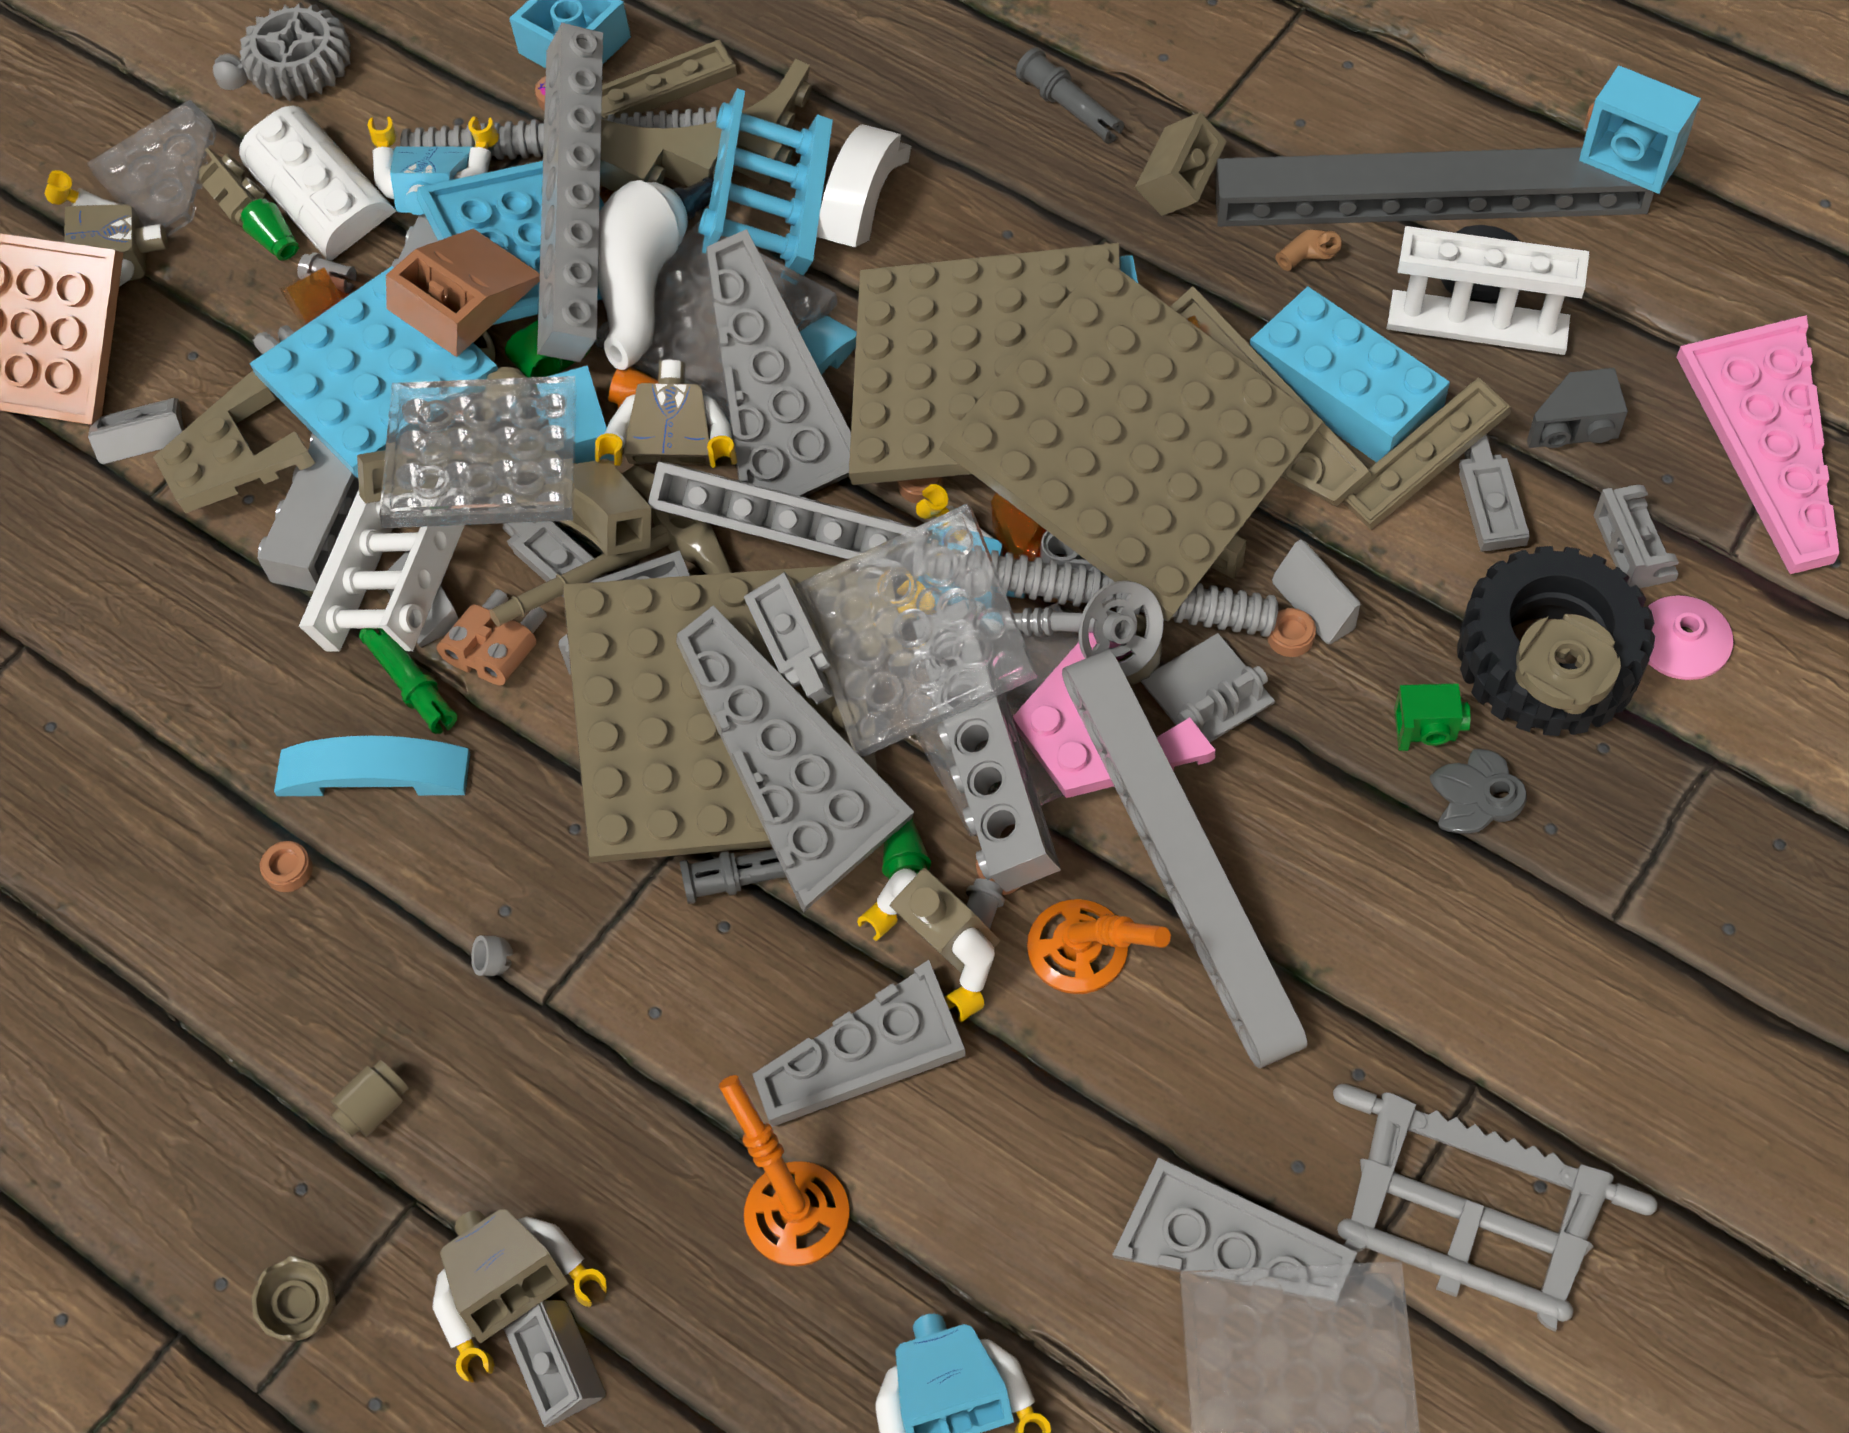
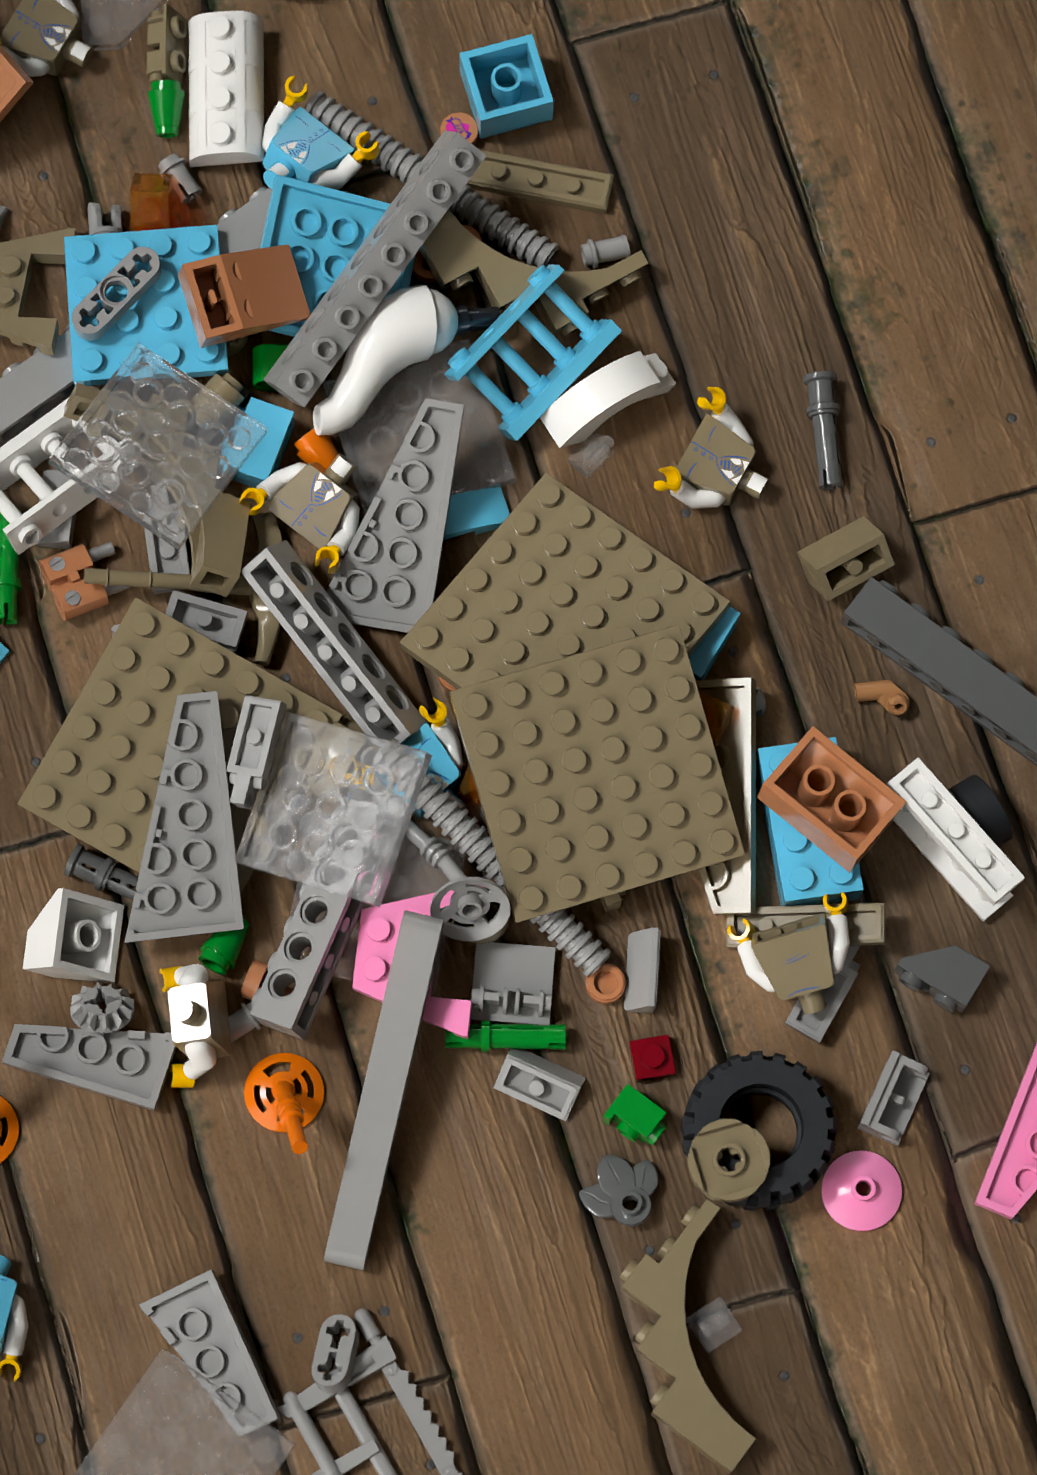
camera: 30 degrees right, 15 degrees up
none -> white slope [23,888,124,983]
none -> light grey gear [70,981,134,1033]
none -> light grey beam [72,247,161,340]
none -> nougat tile [241,960,268,1001]
none -> light grey beam [312,1314,360,1394]
none -> green pin [445,1020,566,1052]
none -> light grey slope [493,1049,585,1121]
none -> clear slope [568,434,614,478]
none -> light grey pin [580,234,630,269]
none -> dark tan arch [620,1199,756,1474]
none -> dark red plate [629,1034,676,1082]
none -> torso [654,387,769,509]
none -> clear tile [686,1296,743,1354]
none -> dark tan torso [727,891,850,1014]
none -> nougat slope [757,726,907,873]

